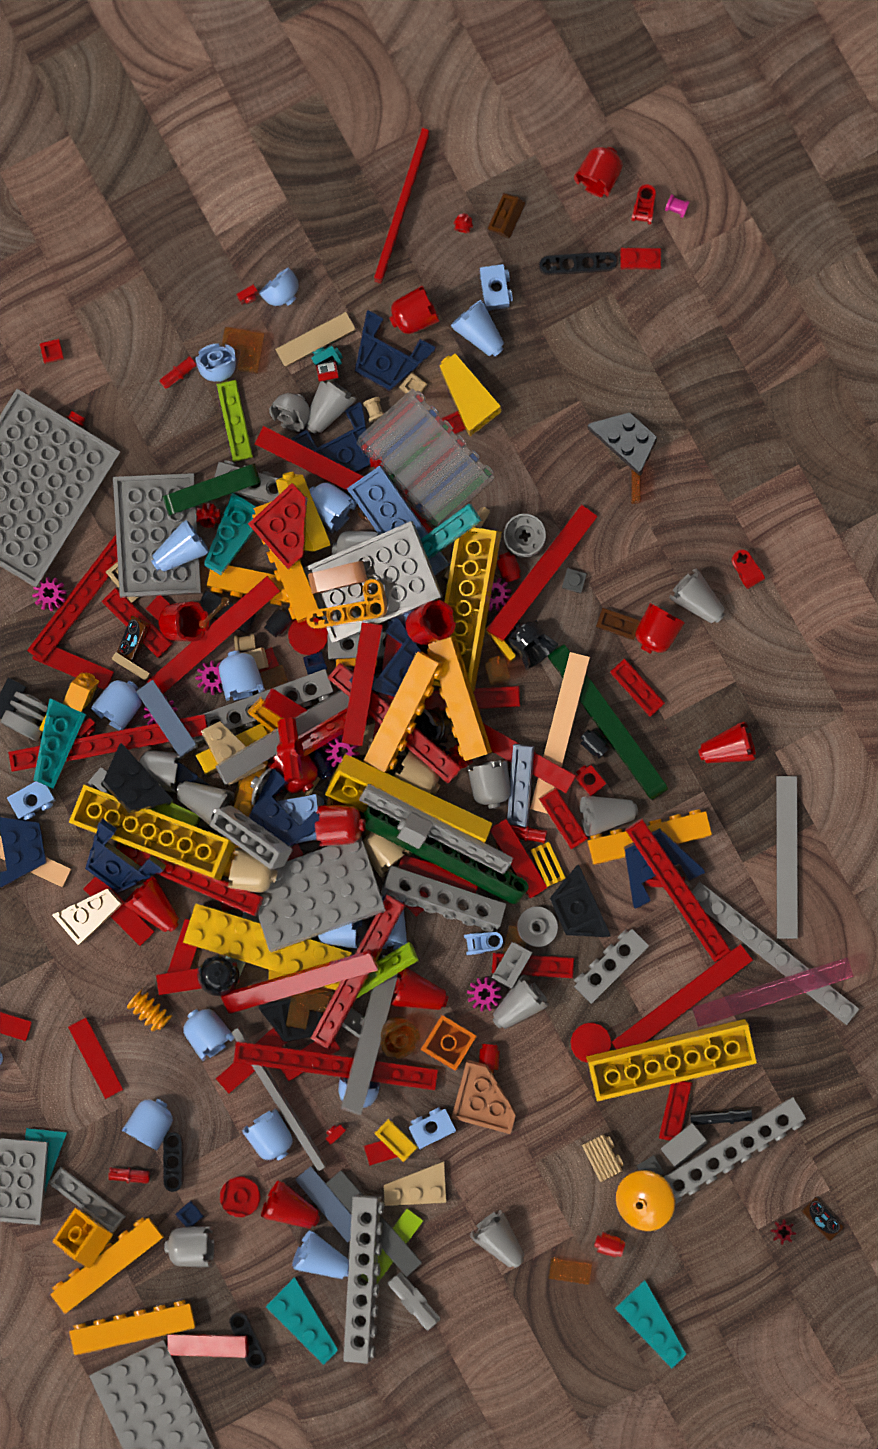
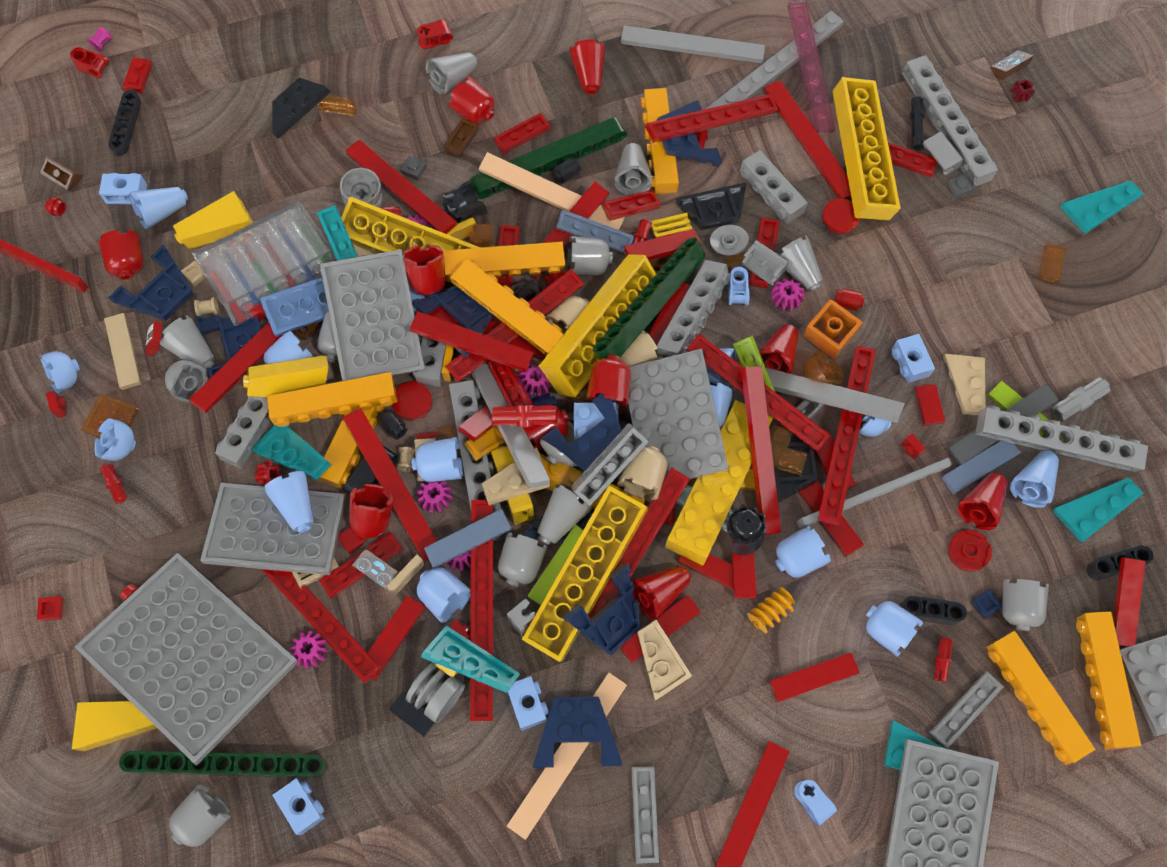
camera: 85 degrees left, 15 degrees down
light orange brick [52,1207,113,1269] -> none
light orange brick [63,673,99,712] -> none
black wing [102,743,173,813] -> none
dark green beam [162,463,261,516] -> none
clear orange hinge [199,597,229,628] -> none
lime tile [217,380,253,462] -> none
light blue cylinder [242,1108,293,1161] -> none
red plate [248,483,307,569] -> none
dark blue tile [303,652,327,675] -> none
light orange beam [307,579,387,629] -> none
beam [308,561,367,594] -> none
teal bracket [310,346,343,366] -> none
light grey tile [359,784,513,874] -> none
yellow tile [374,1119,418,1162] -> none
light grey brick [397,812,432,849] -> none
nougat plate [452,1060,516,1134] -> none
light grey cone [470,1210,525,1268] -> none
red cylinder [574,147,623,198] -> none
red brick [575,765,606,796] -> none
tan brick [582,1134,624,1182] -> none
red brick [594,1232,626,1258] -> none
light orange dish [616,1170,675,1231] -> none

